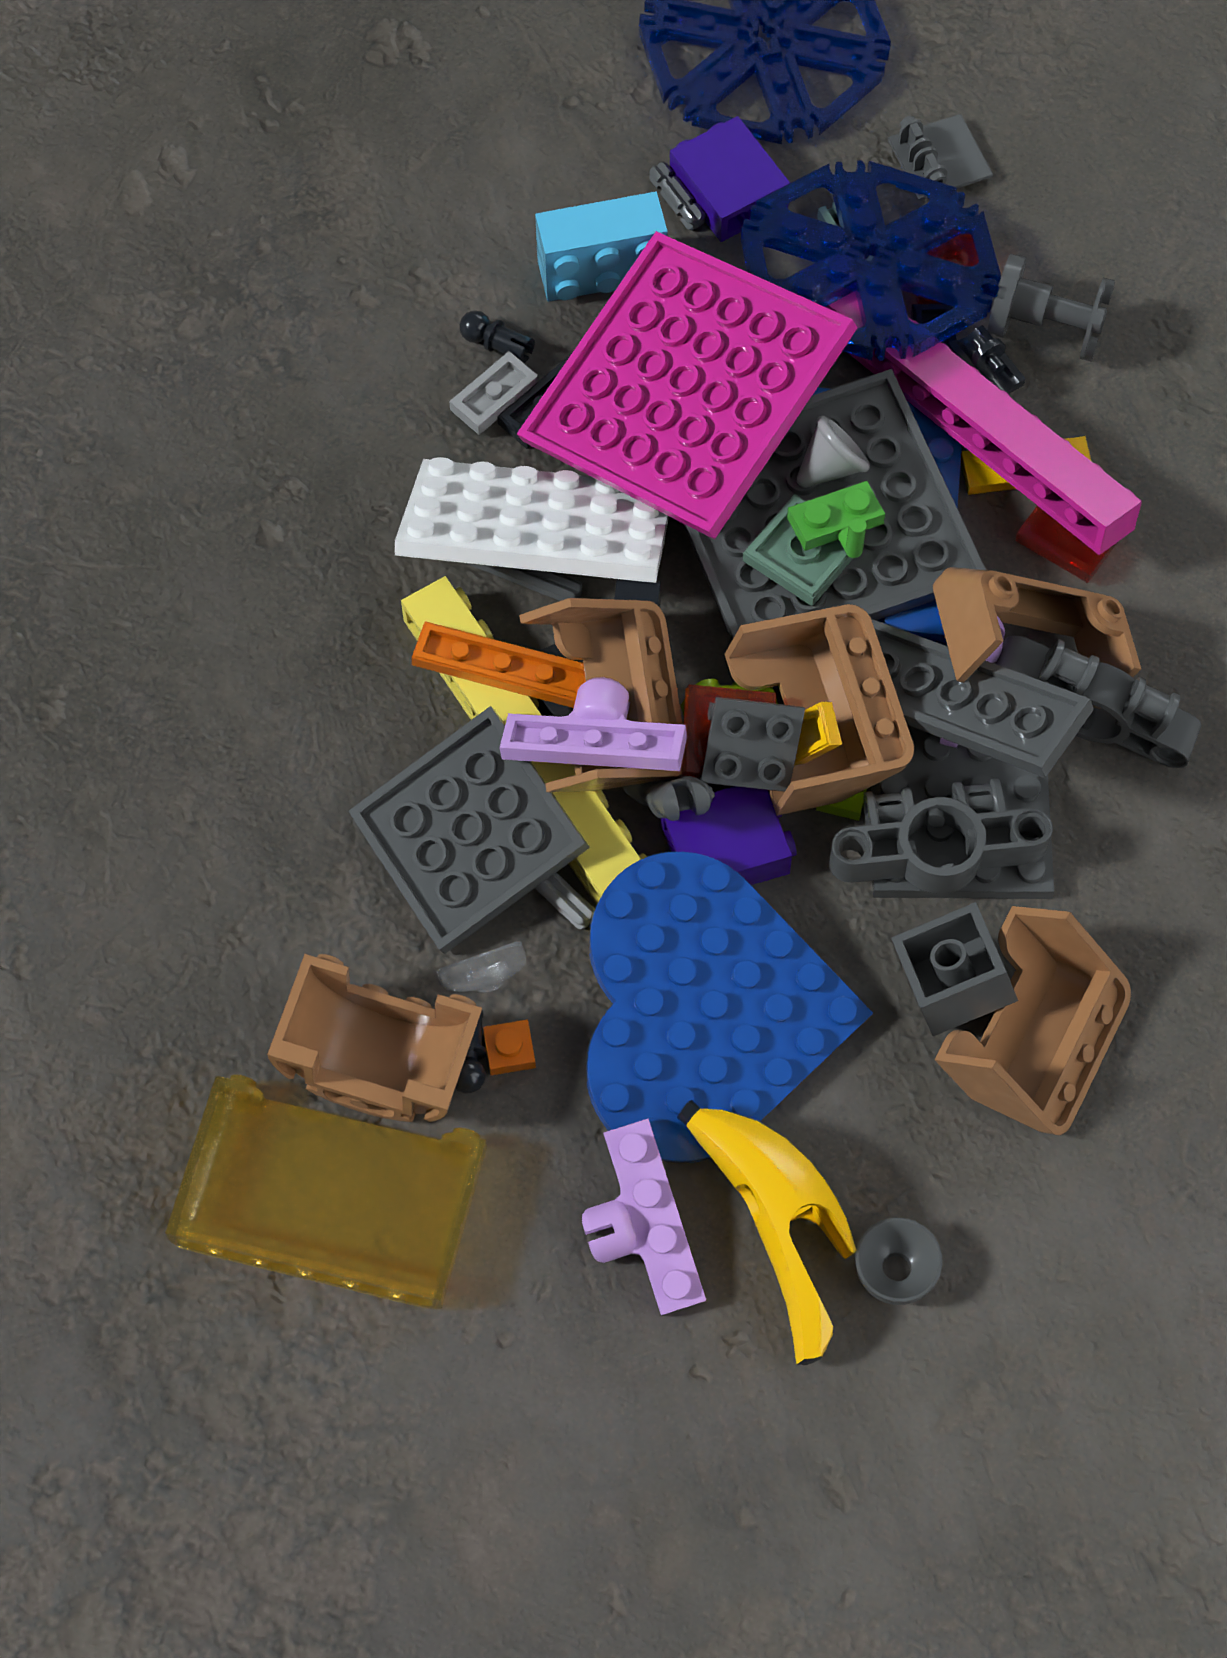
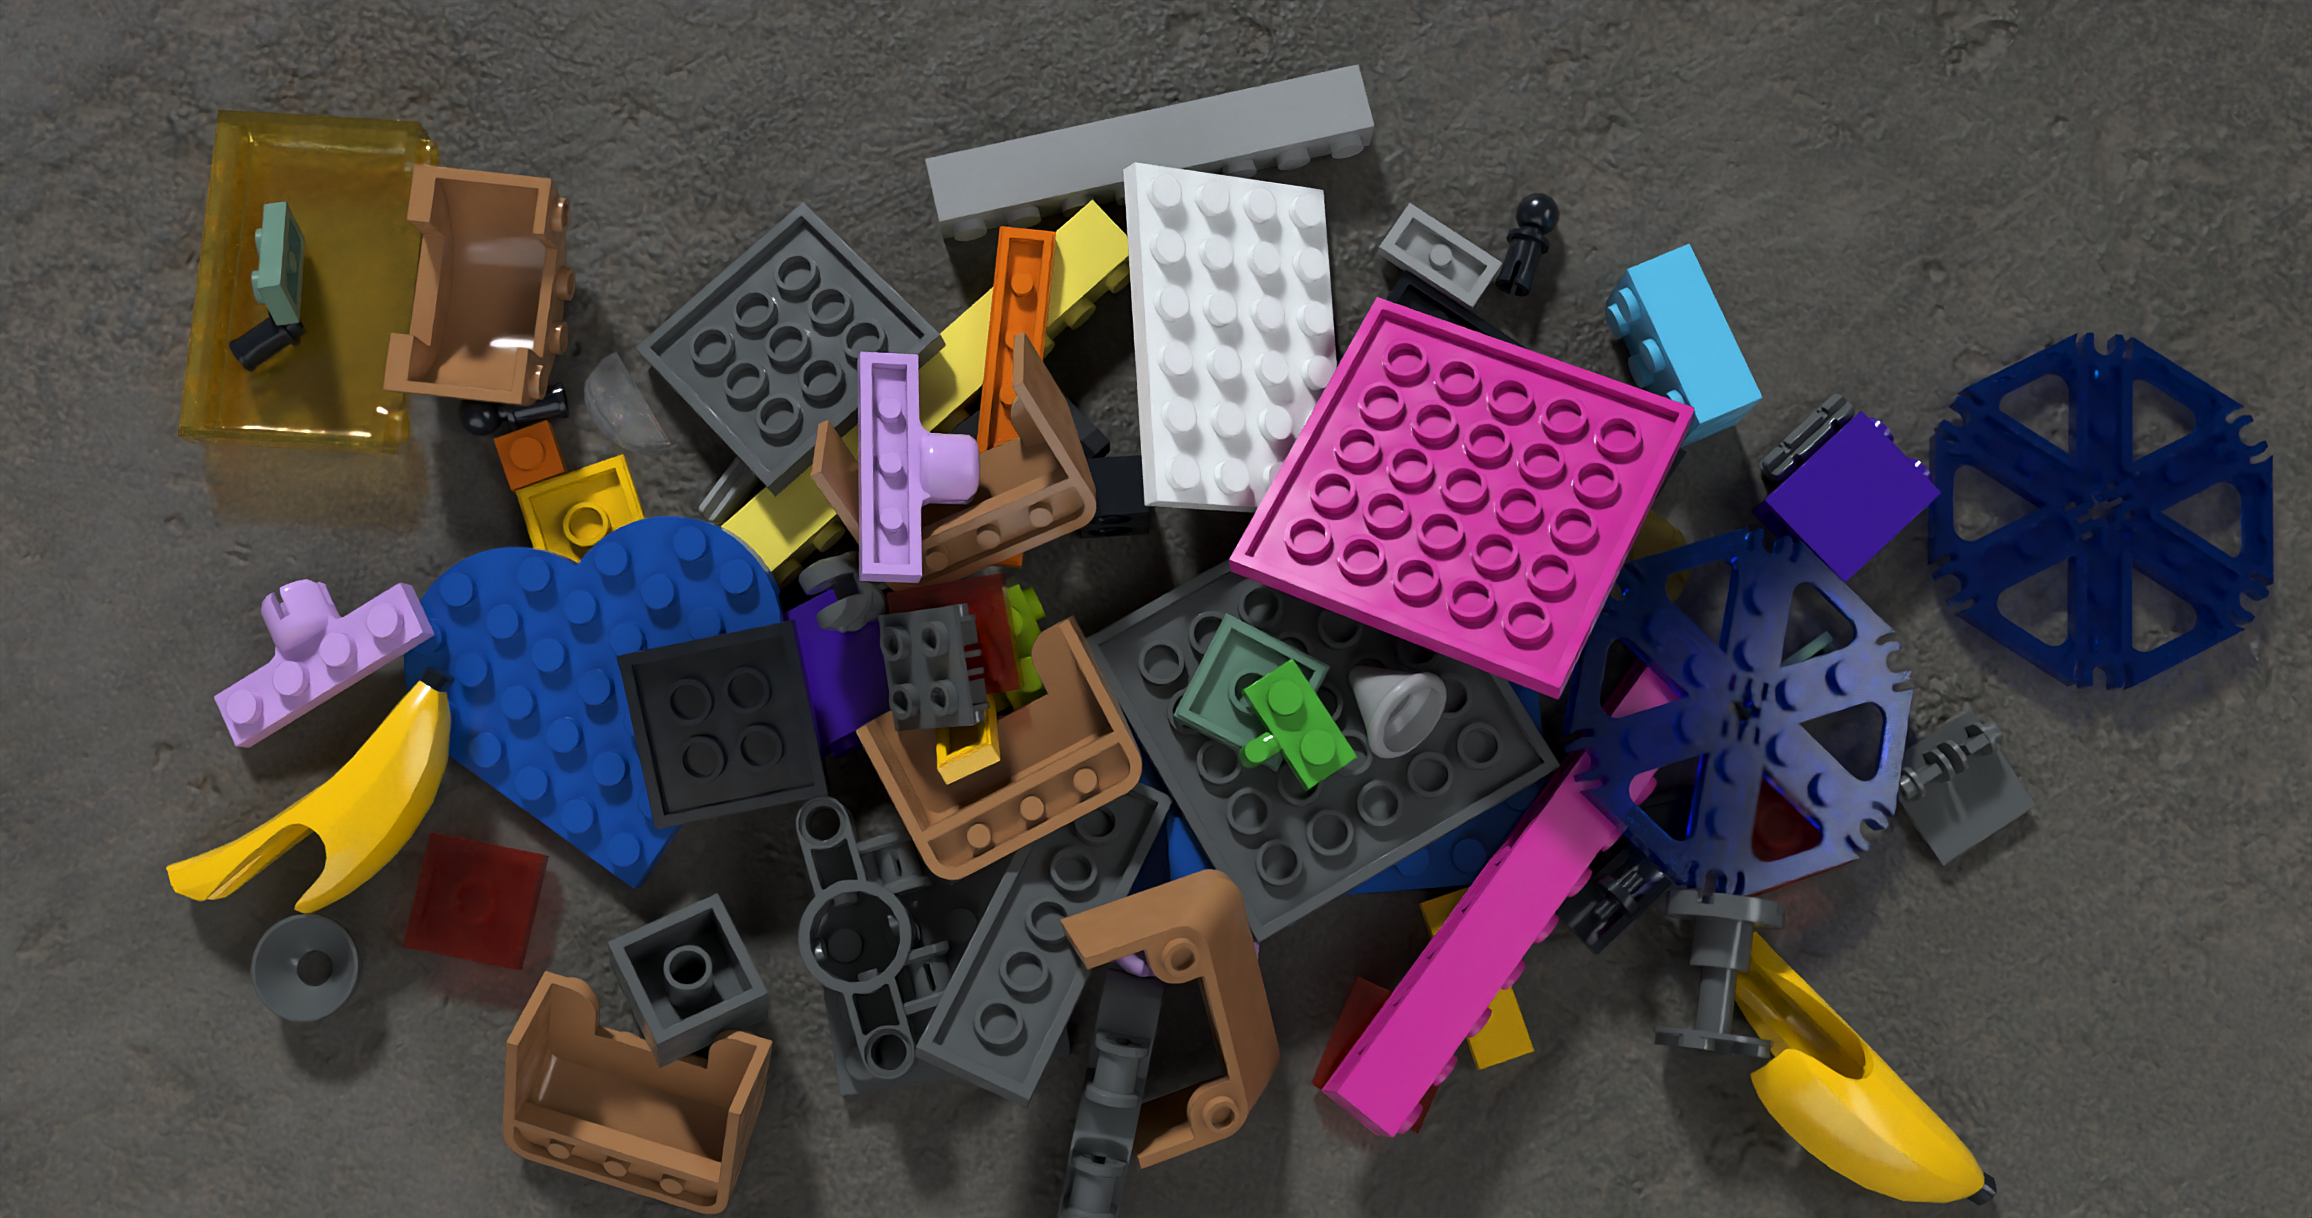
camera: 75 degrees right, 15 degrees up
none -> black pin [228,310,307,372]
none -> sand green plate [251,201,305,326]
none -> clear red plate [403,832,549,970]
none -> yellow tile [515,454,646,563]
none -> black plate [617,619,832,829]
none -> light grey brick [925,64,1374,241]
none -> yellow piece [1735,929,1997,1206]

